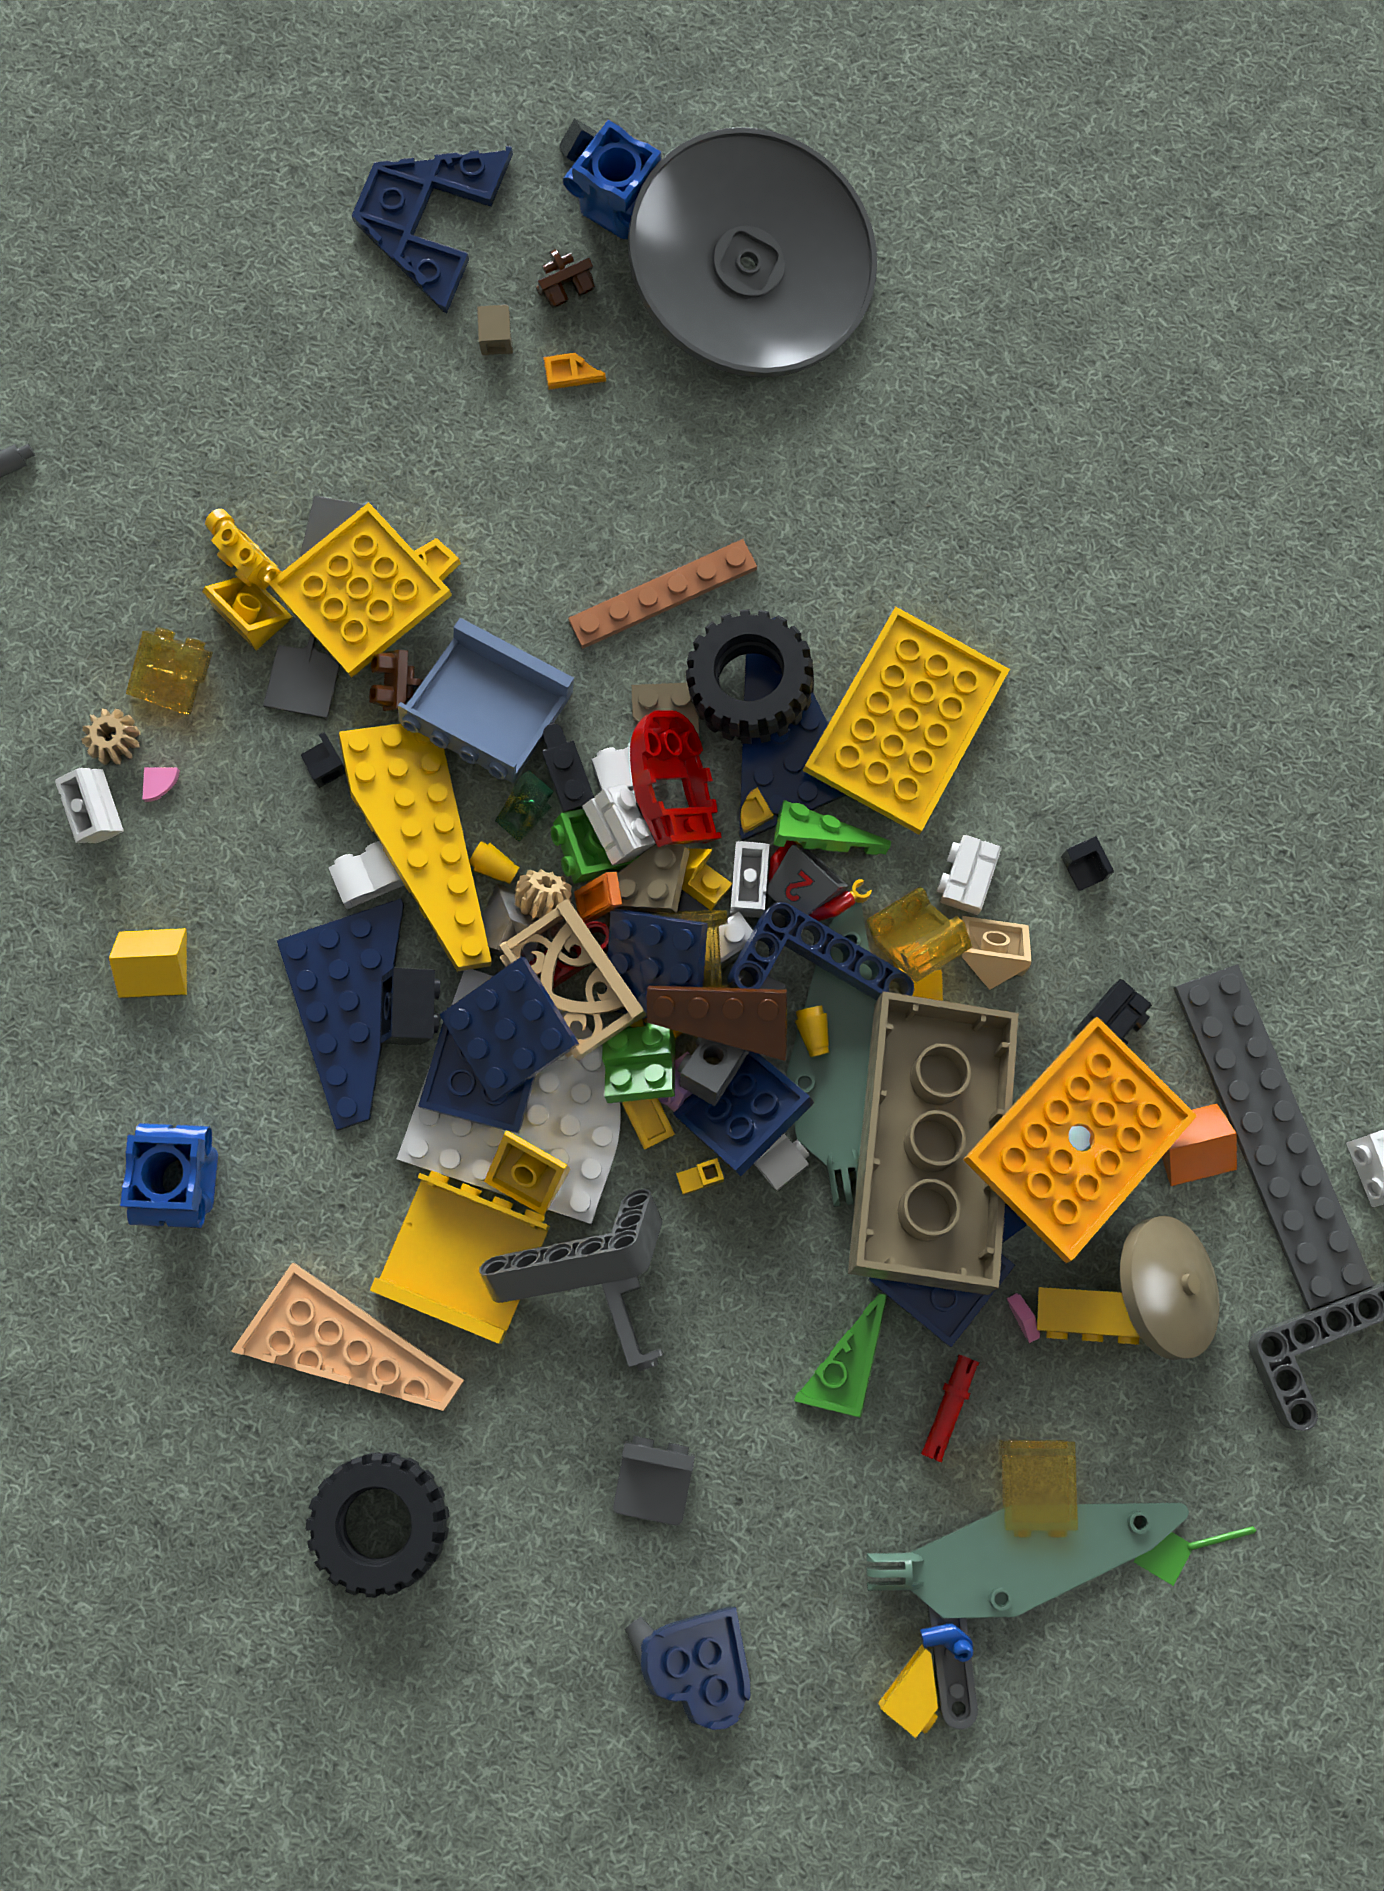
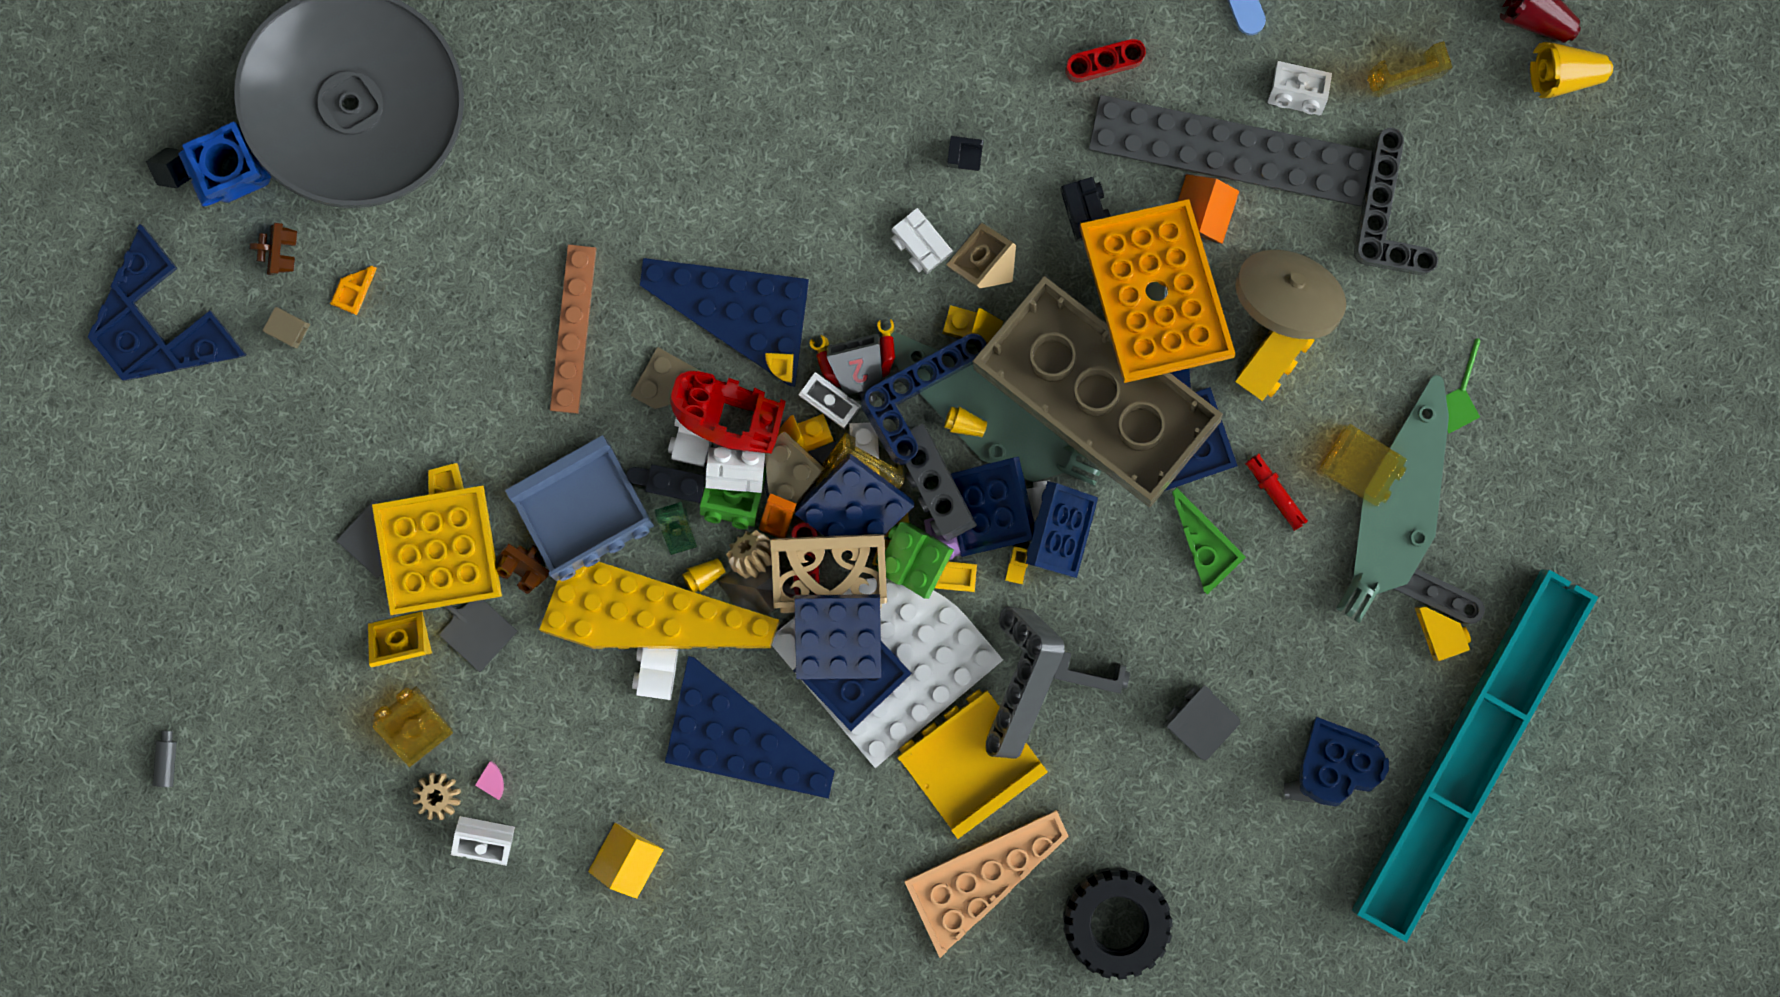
camera: 60 degrees left, 10 degrees up
blue piece [120,1123,218,1228] -> none
yellow brick [205,509,282,591] -> none
black panel [301,732,346,788] -> none
black brick [380,968,440,1045] -> none
yellow slope [484,1131,571,1216] -> none
reddish brown wing [647,986,787,1061] -> none
black tyre [686,609,814,744] -> none
bright green wing [773,800,891,855] -> none
yellow plate [803,606,1010,835] -> none
clear yellow panel [866,887,973,982] -> none
blue arm [920,1624,974,1662] -> none
bright pink tile [1007,1293,1040,1343] -> none
none -> dark blue plate [1025,481,1098,578]
none -> red beam [1065,39,1146,83]
none -> teal piece [1351,569,1599,943]

